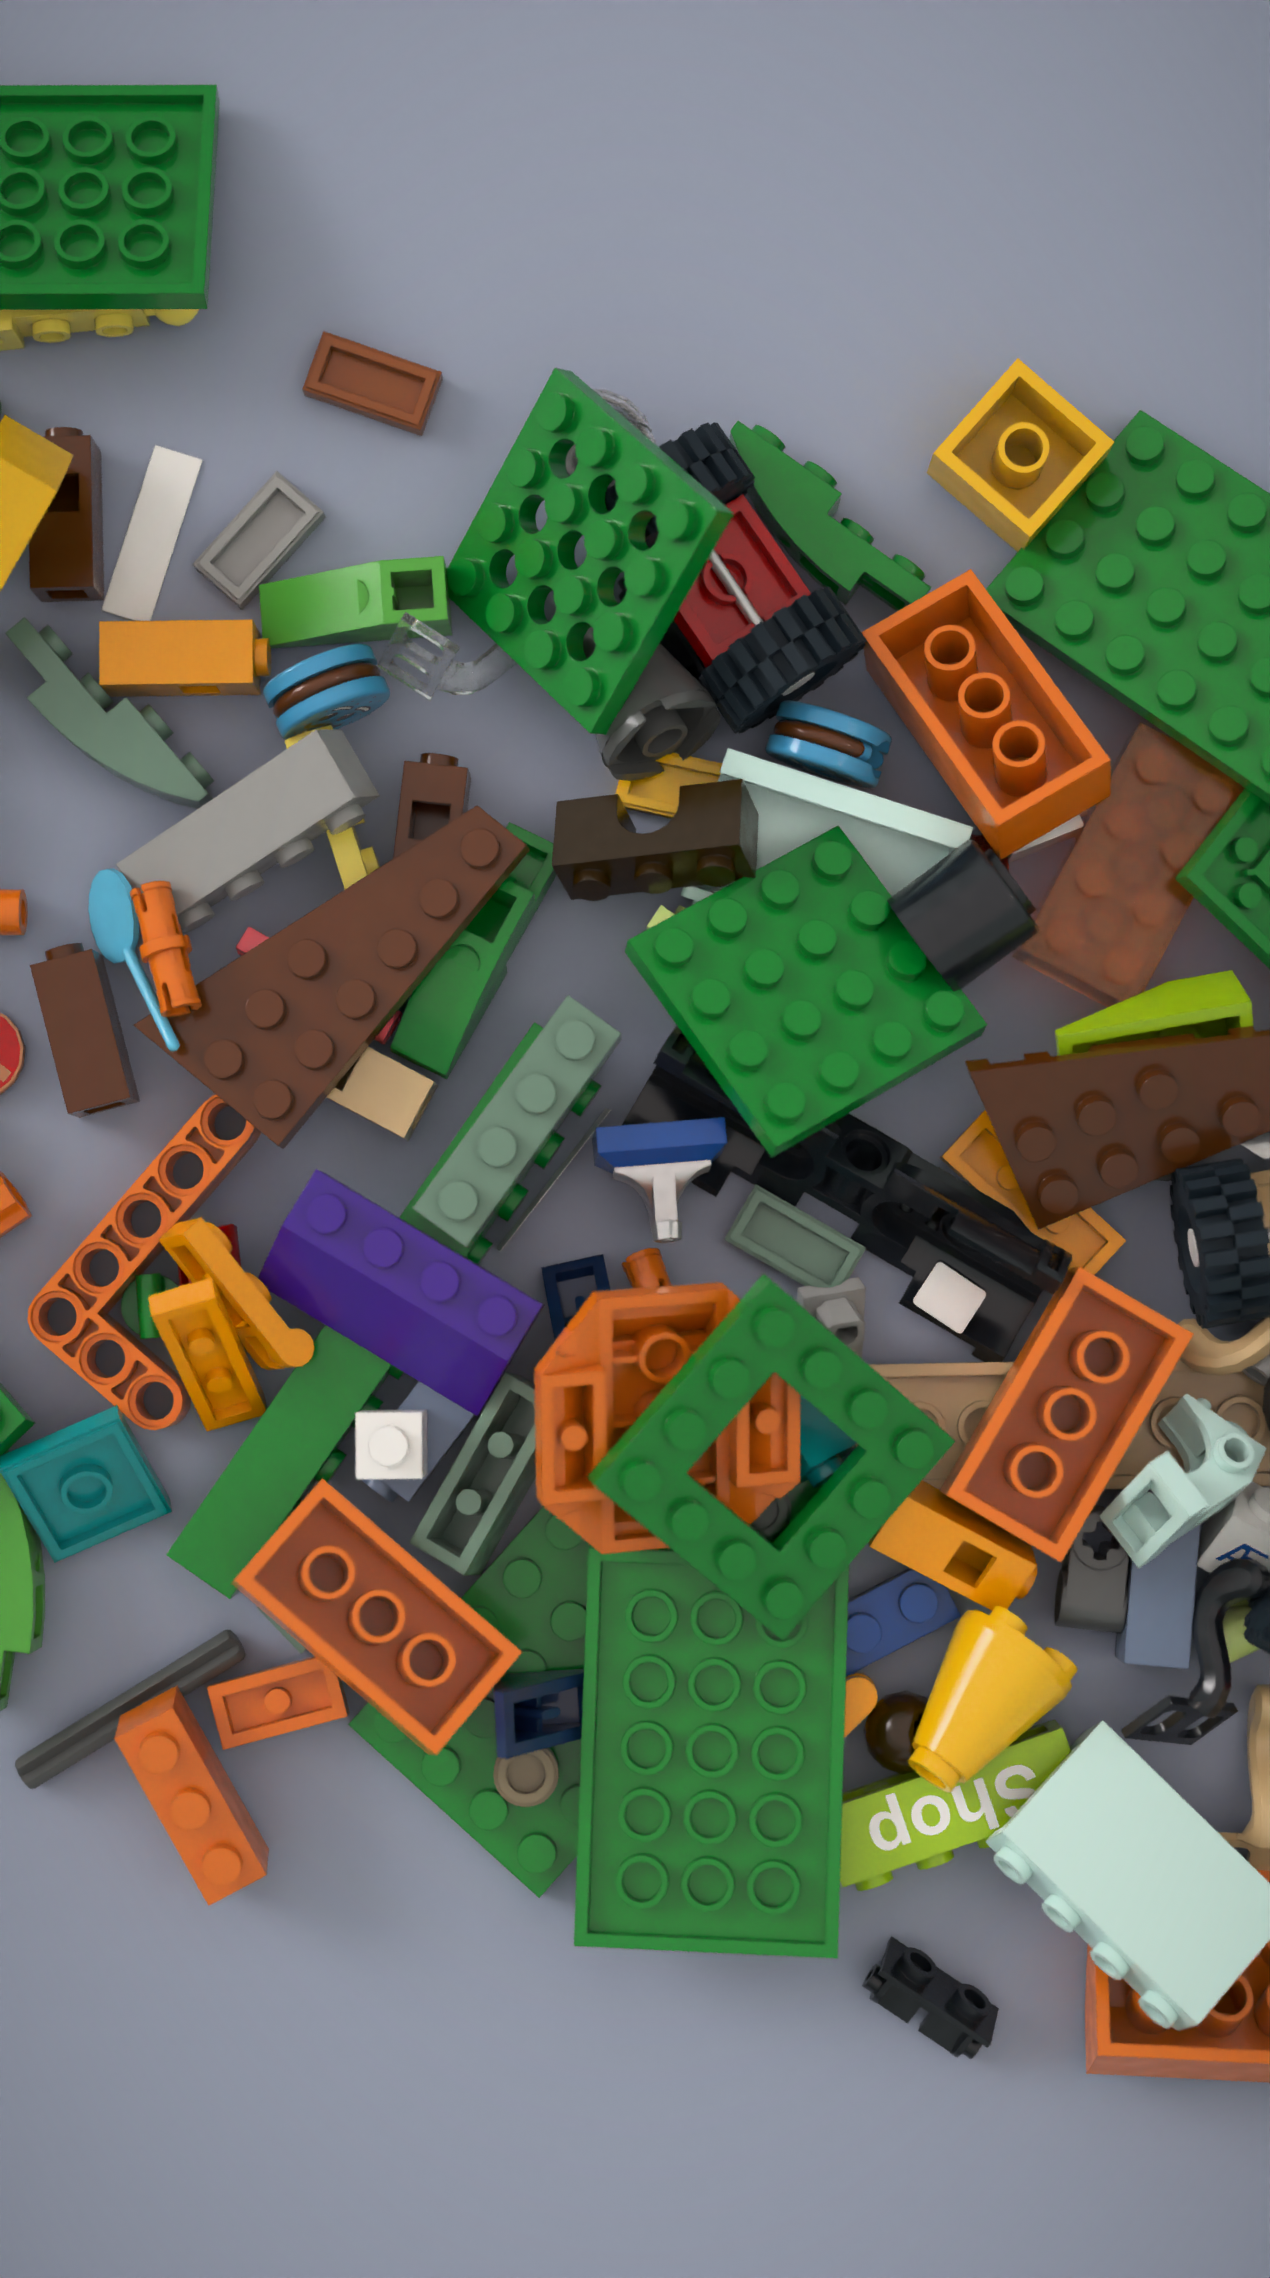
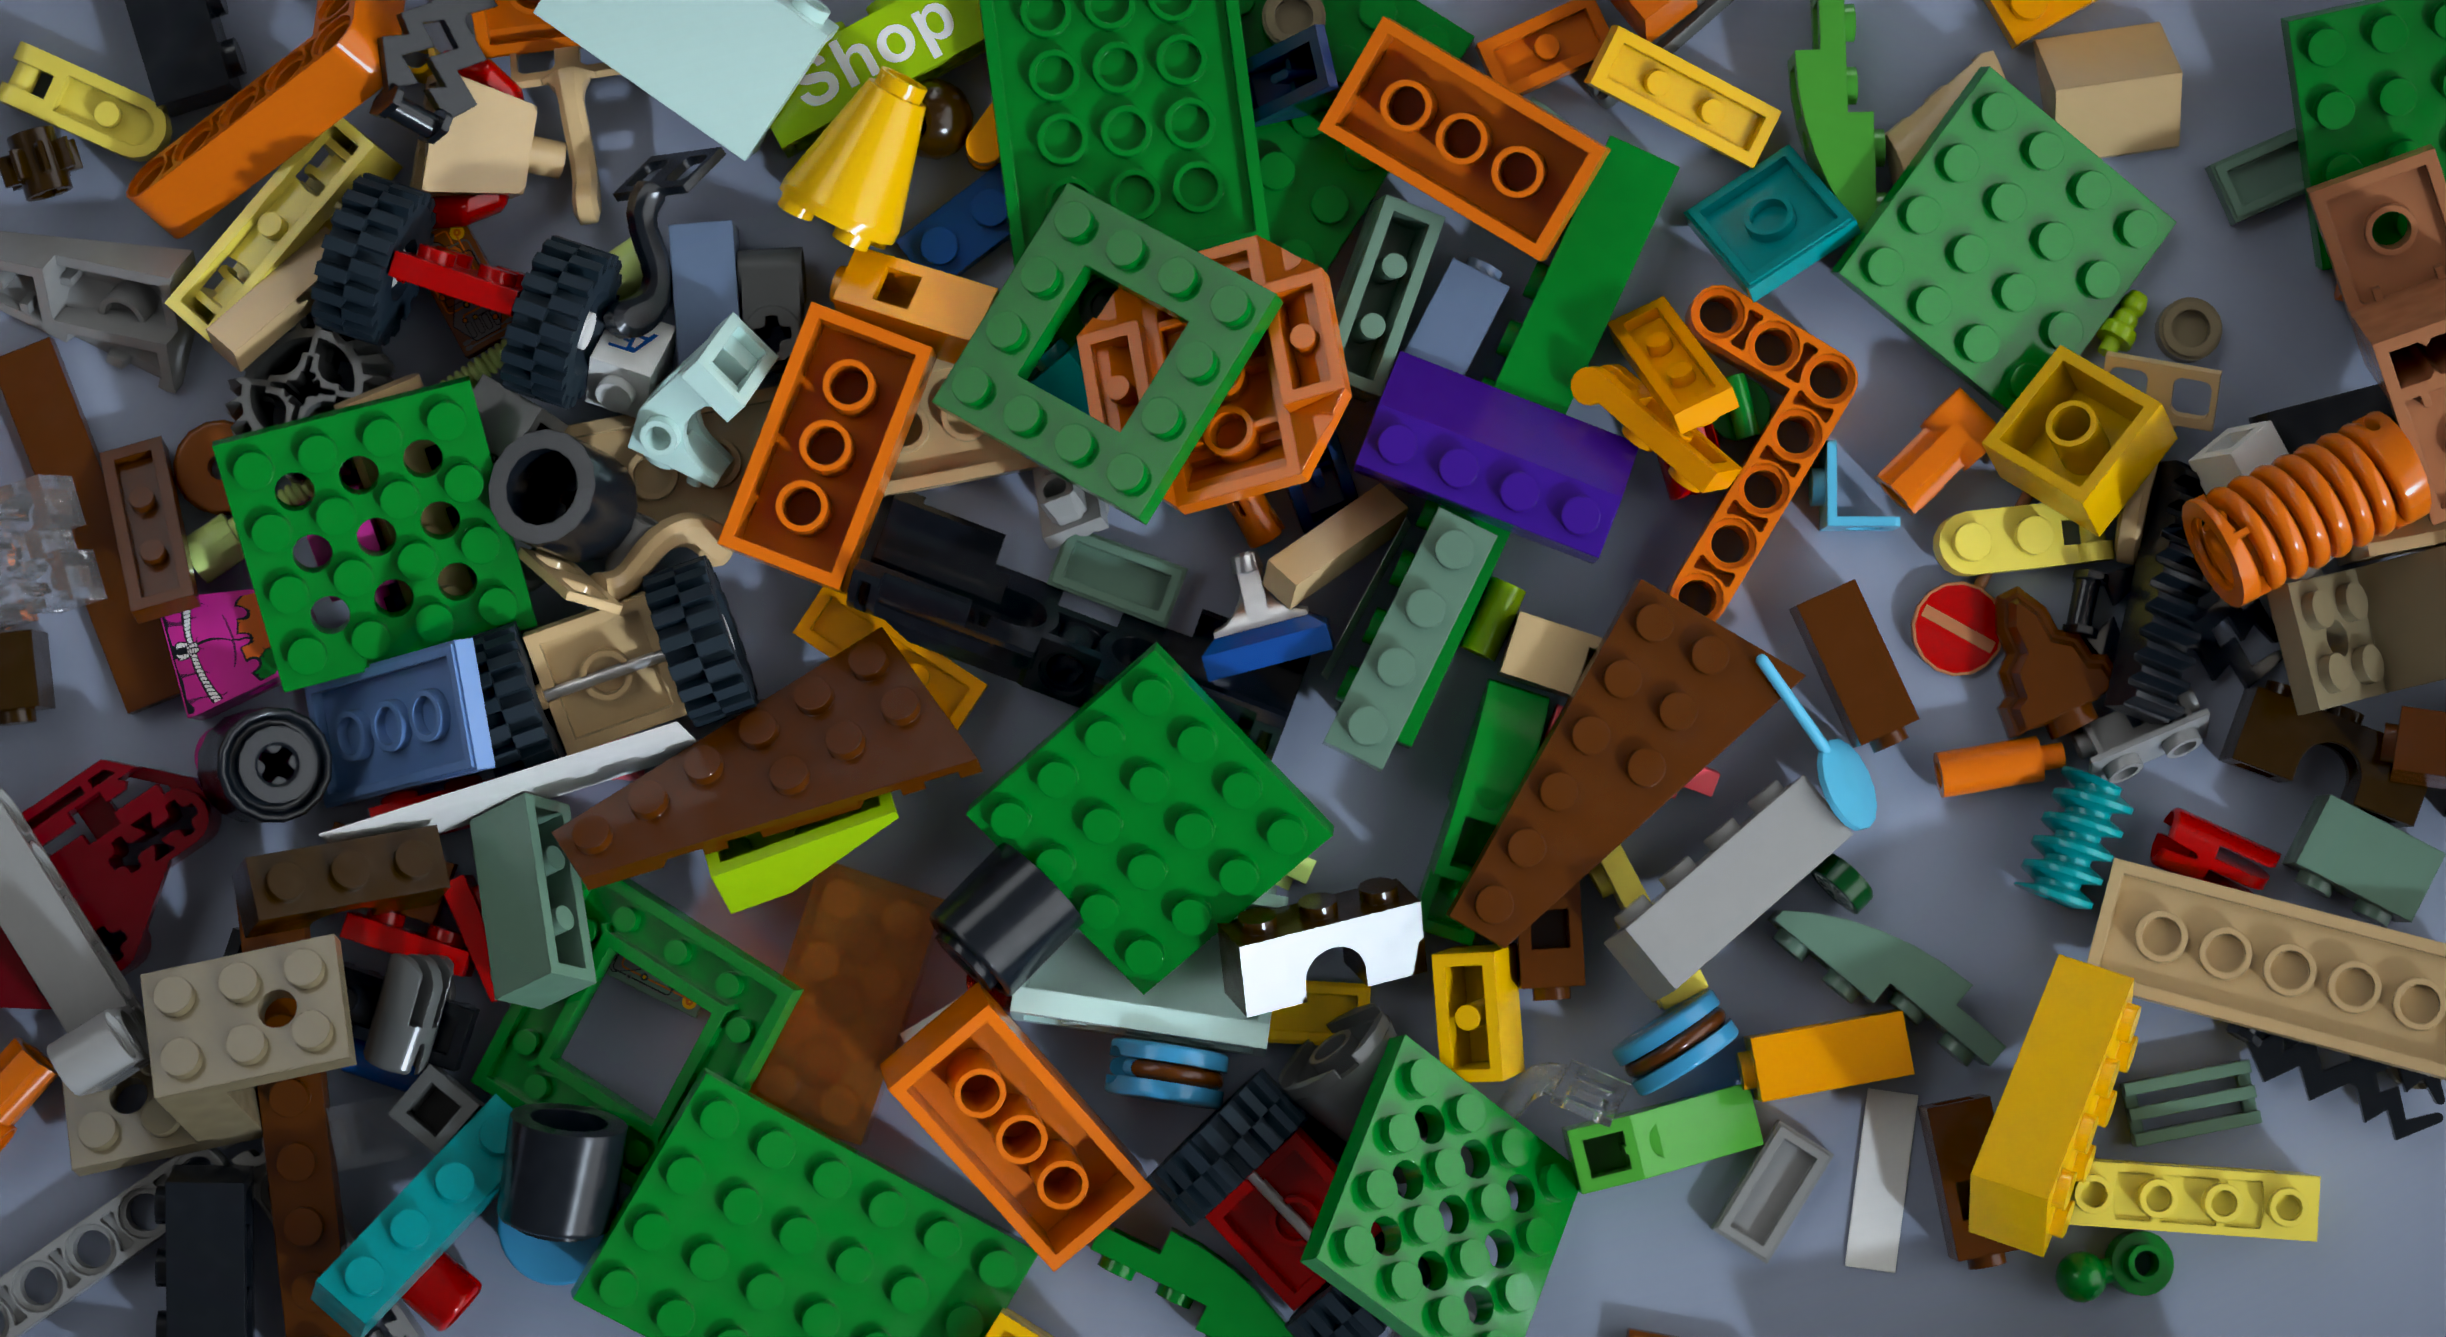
camera: 170 degrees right, 0 degrees up
orange pin [130,881,202,1017] -> none
white brick [355,1409,428,1479] -> none
white sticker [913,1262,986,1333] -> none
none -> tan piece [1262,483,1408,610]
none -> yellow brick [1431,943,1525,1083]
none -> lime piece [1460,577,1526,662]
none -> yellow plate [1584,25,1782,169]
none -> medium azure bracket [1808,440,1901,531]
none -> dark green tile [1811,853,1873,914]

